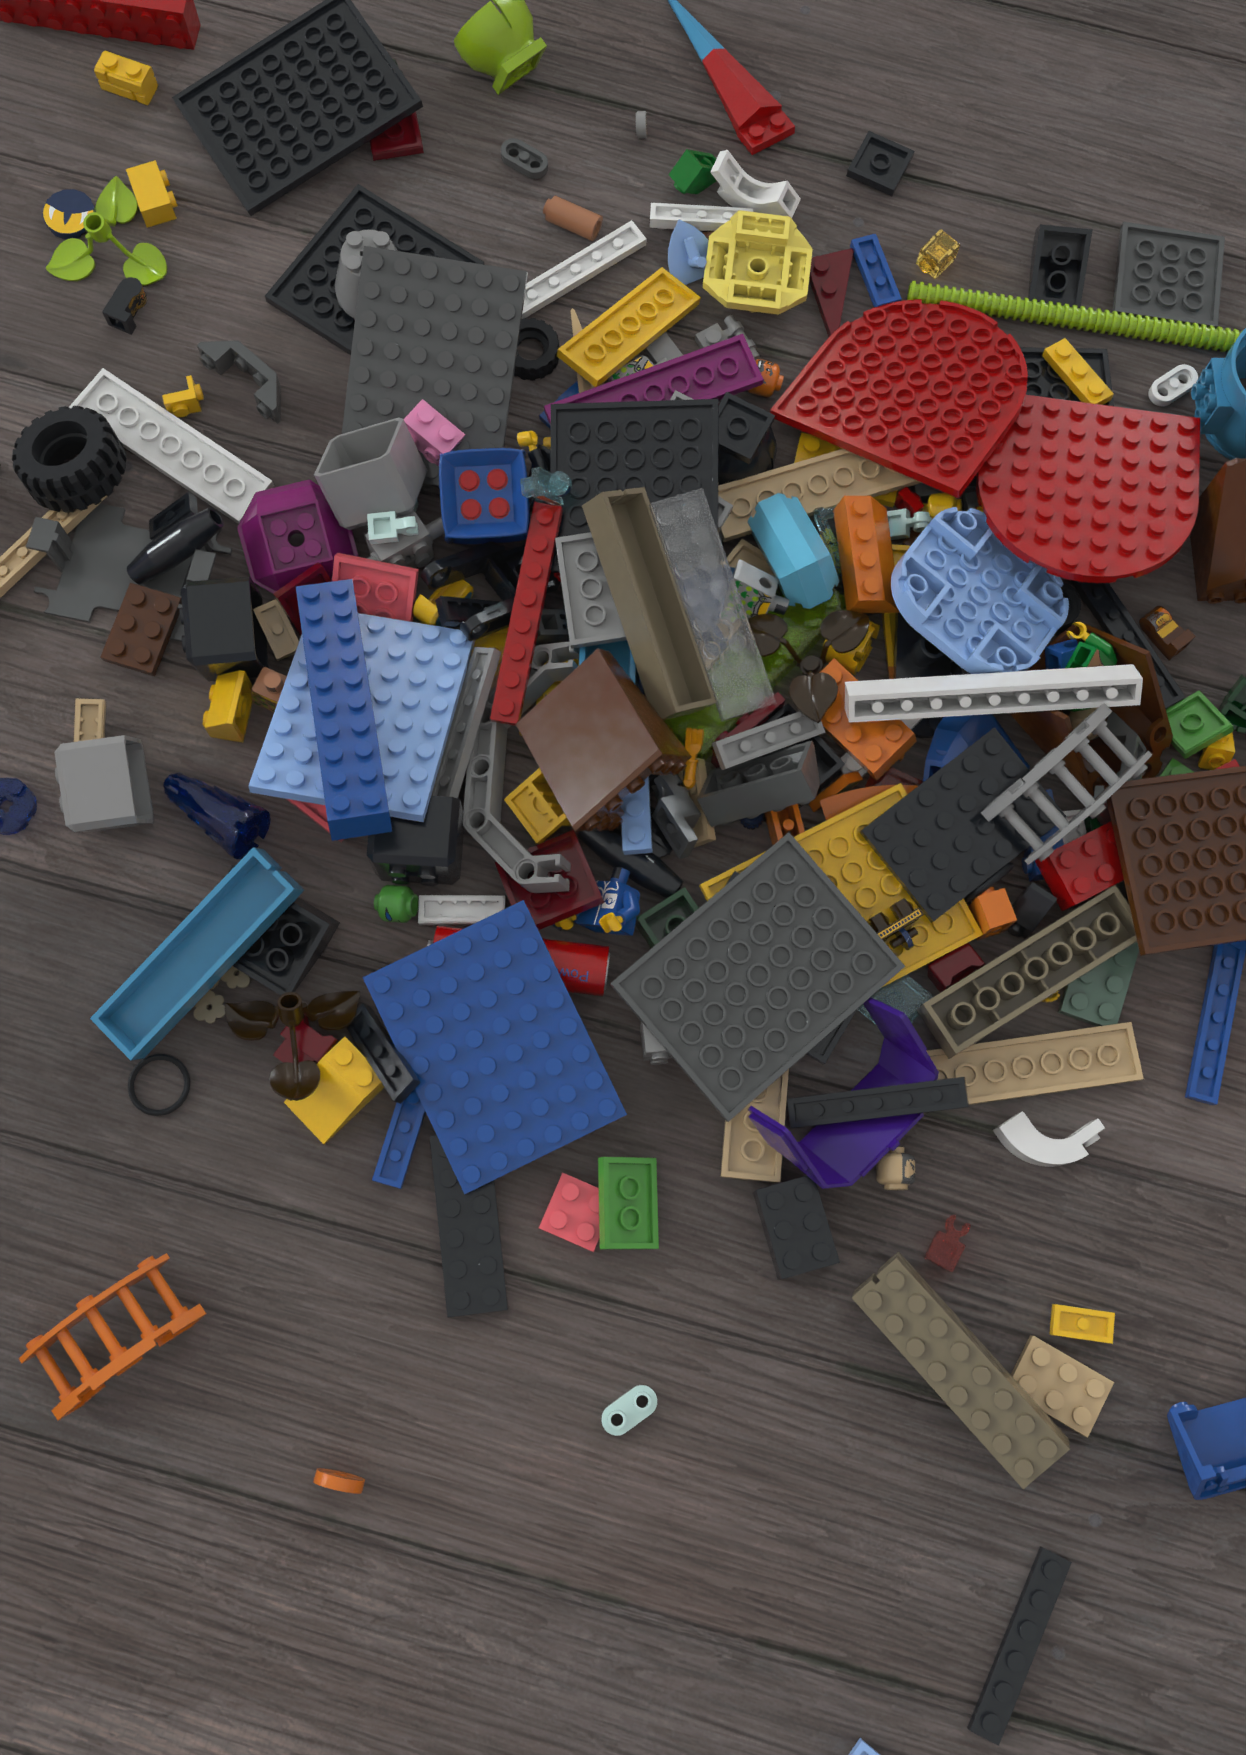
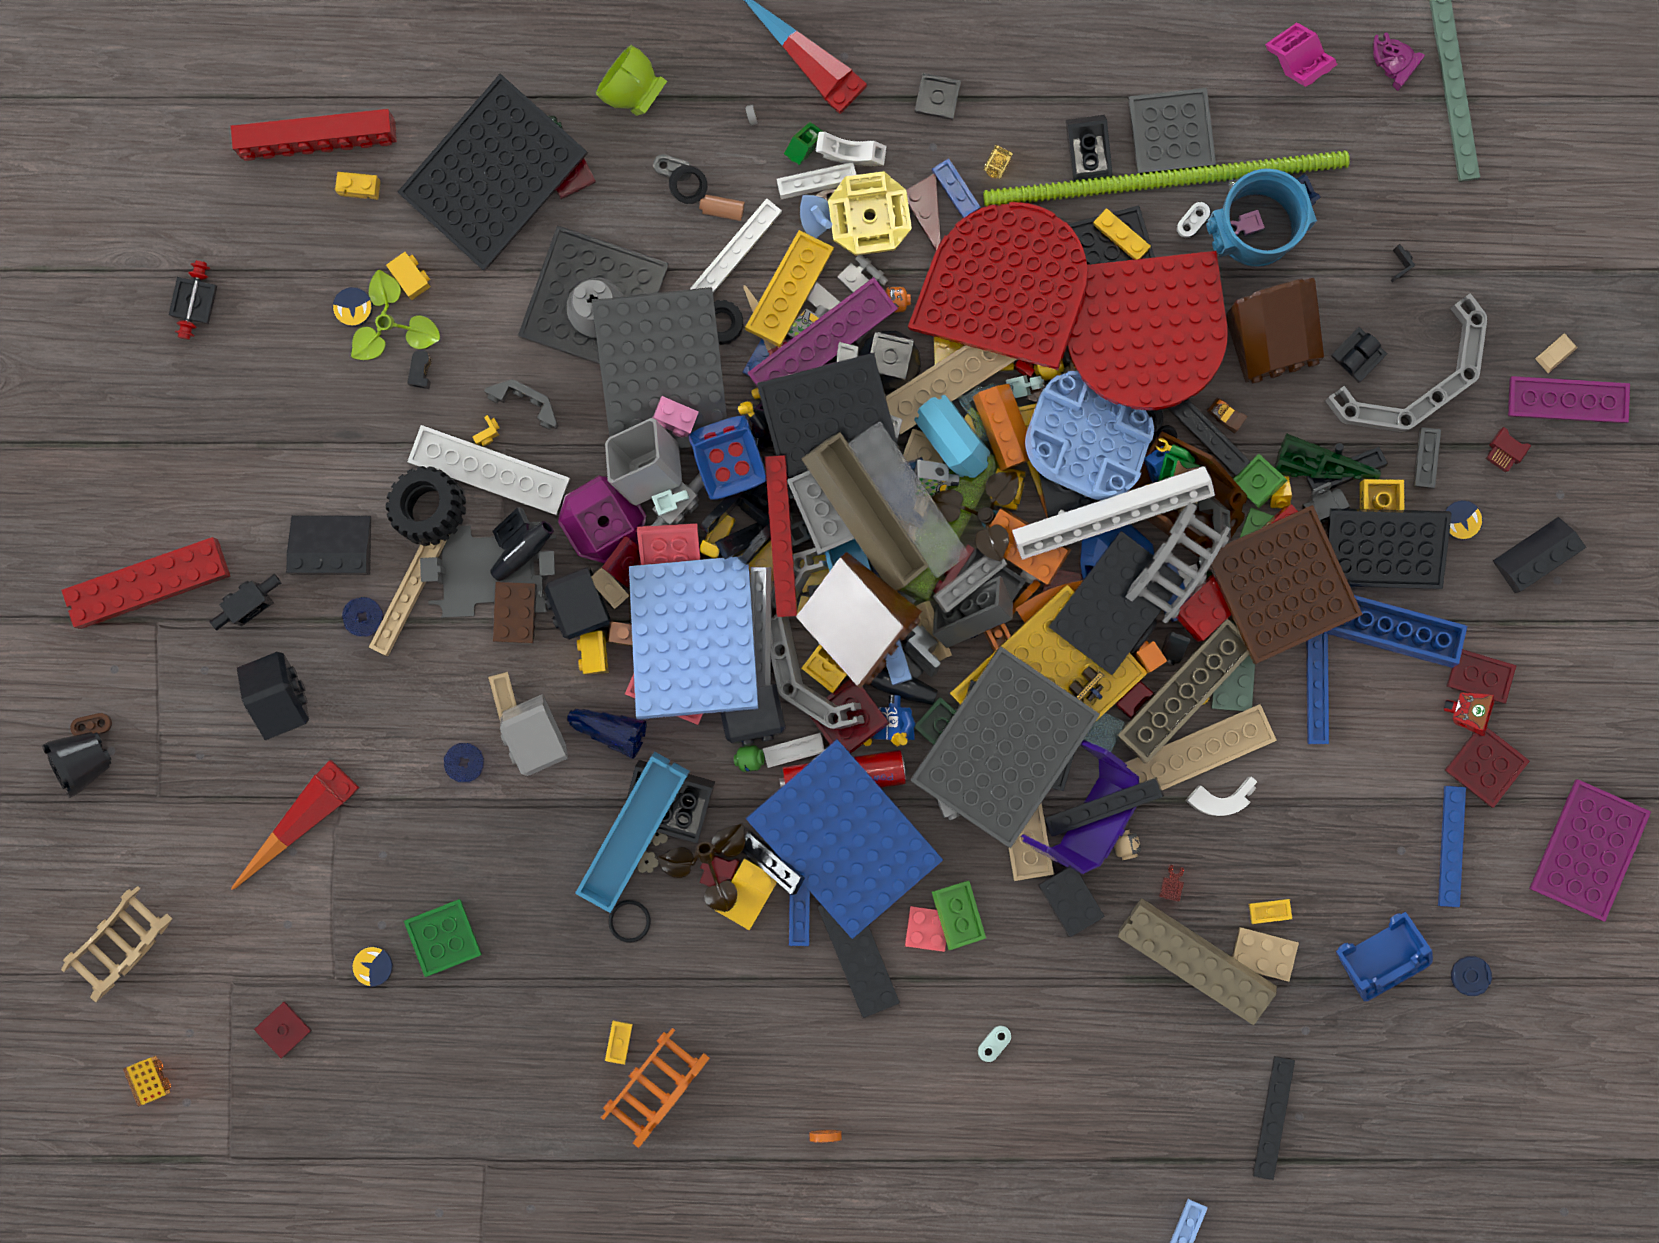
camera: 10 degrees left, 10 degrees up
blue brick [296,579,392,841] -> none
clear light blue hips [520,467,572,506] -> none
light orange piece [683,728,704,789] -> none
none -> yellow plate [605,1020,633,1065]
none -> black tyre [669,165,708,204]

